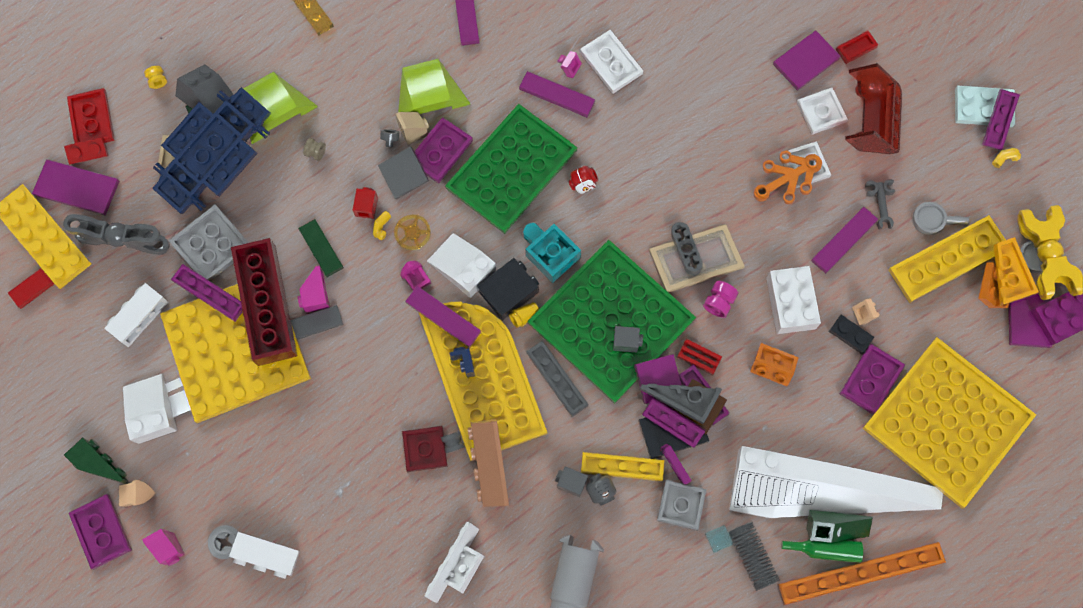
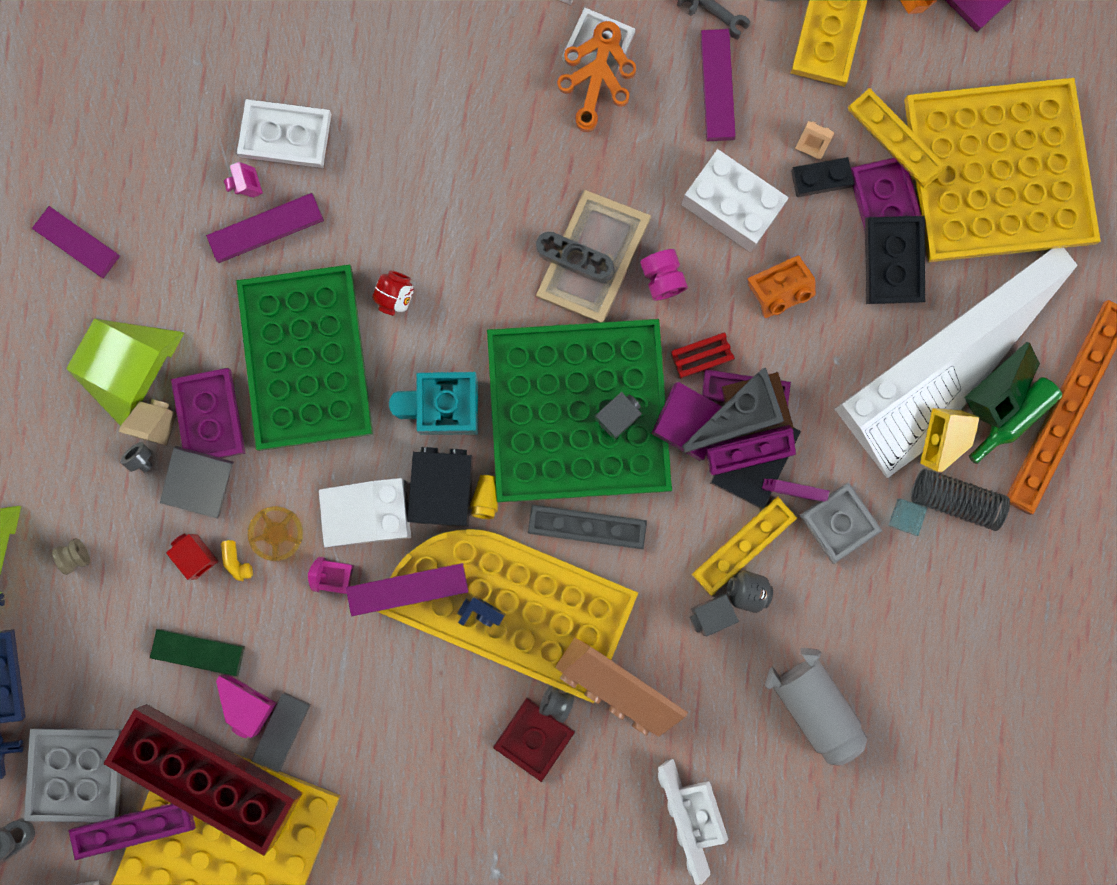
camera: 50 degrees left, 10 degrees up
none -> yellow tile [848,88,947,189]
none -> black tile [865,216,926,304]
none -> yellow slope [920,408,979,472]

